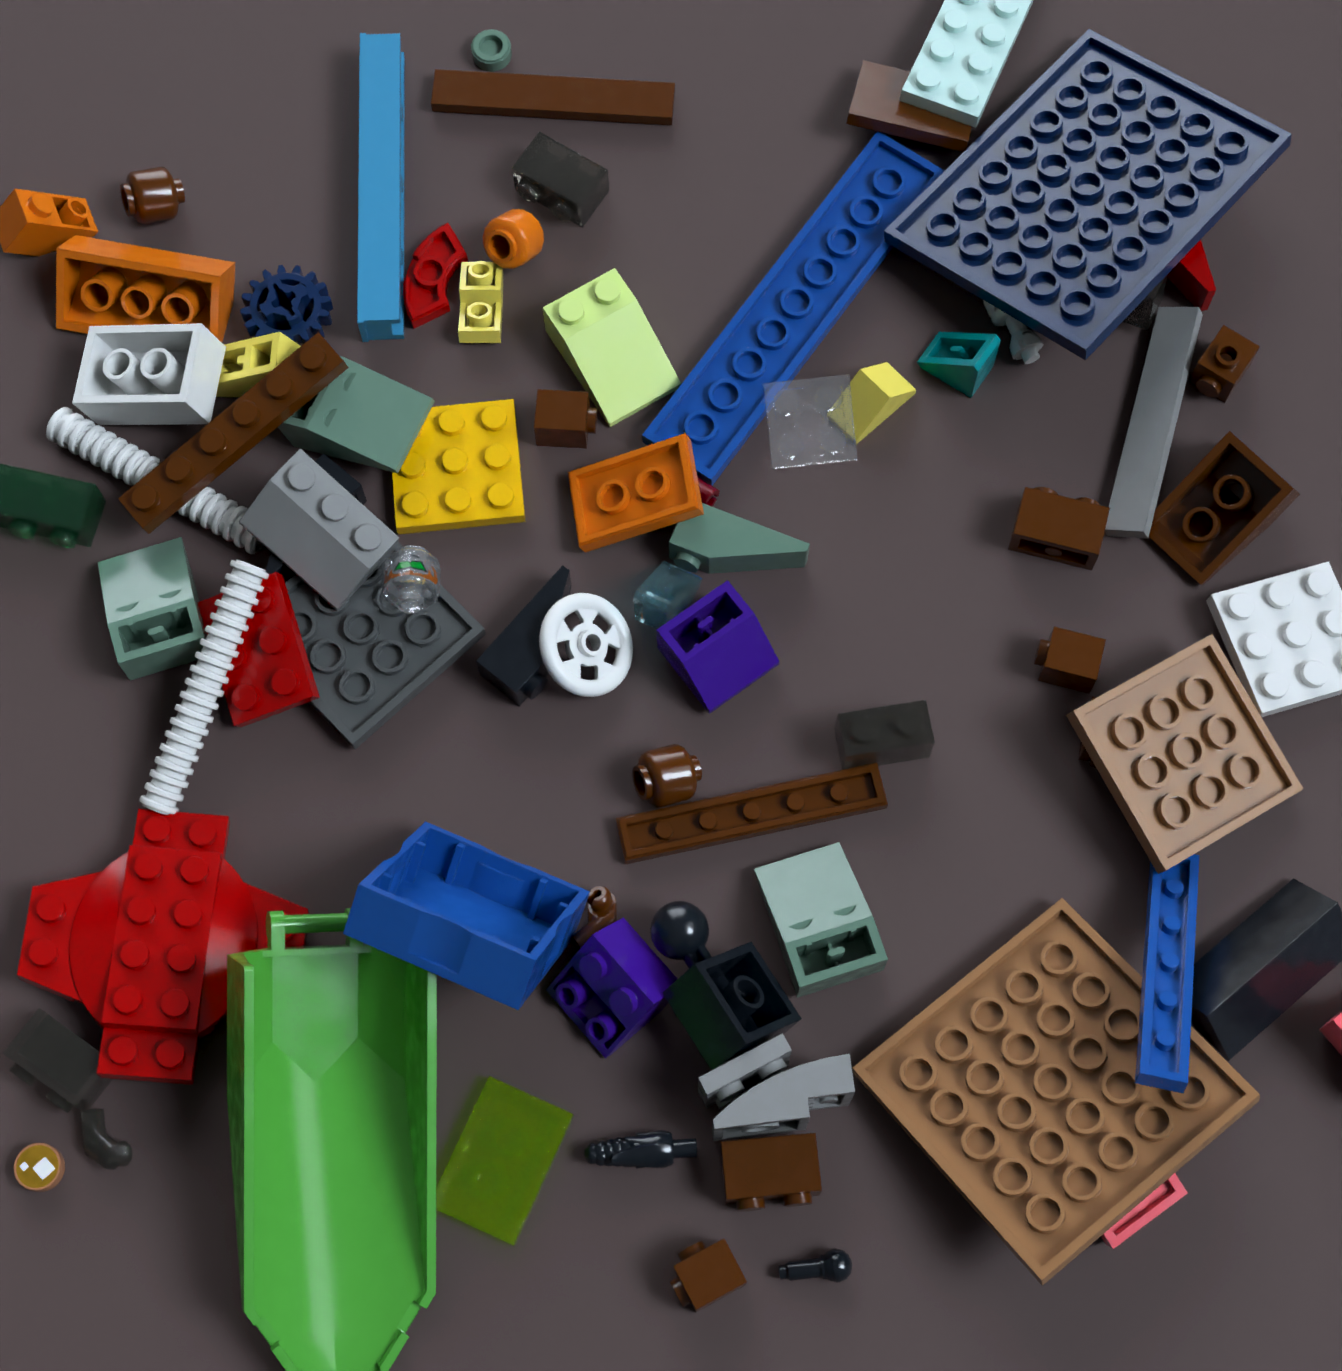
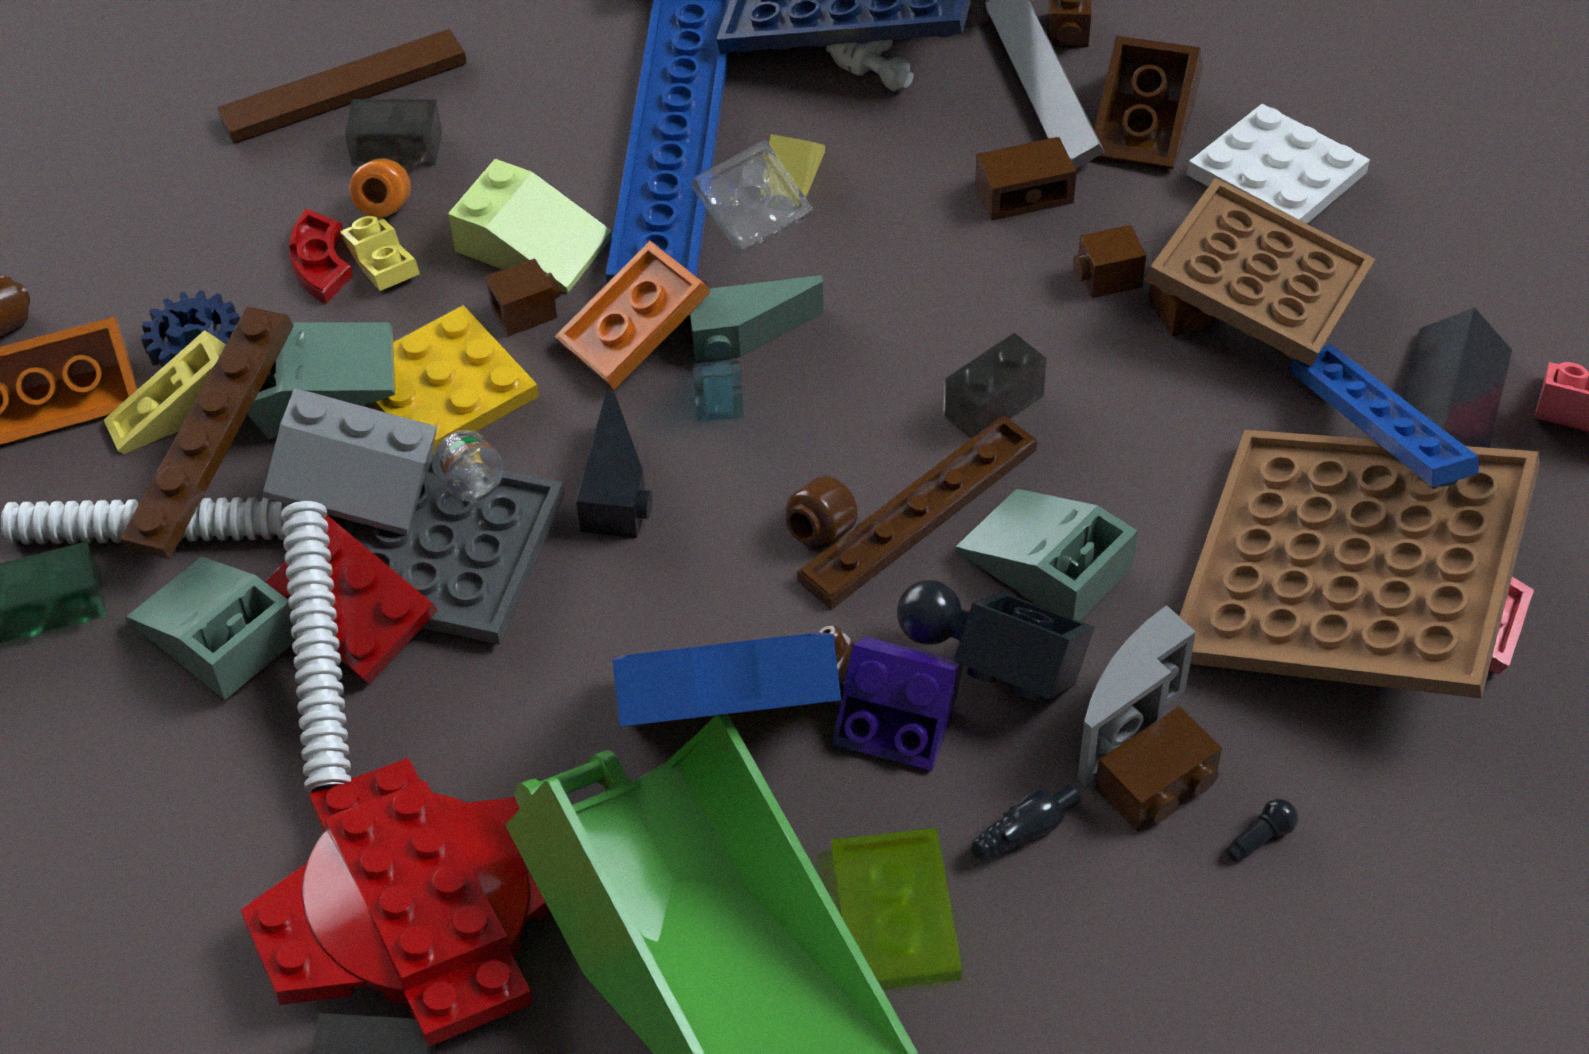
camera: 30 degrees left, 20 degrees down
white brick [72,323,226,425] -> none
dark azure tile [357,33,405,342] -> none
sand green tile [471,29,512,72] -> none
white plate [539,593,633,697] -> none
dark purple slope [656,580,780,714] -> none
reddish brown brick [669,1238,747,1312] -> none
light grey plate [698,1033,792,1109] -> none
teal slope [917,331,1001,398] -> none

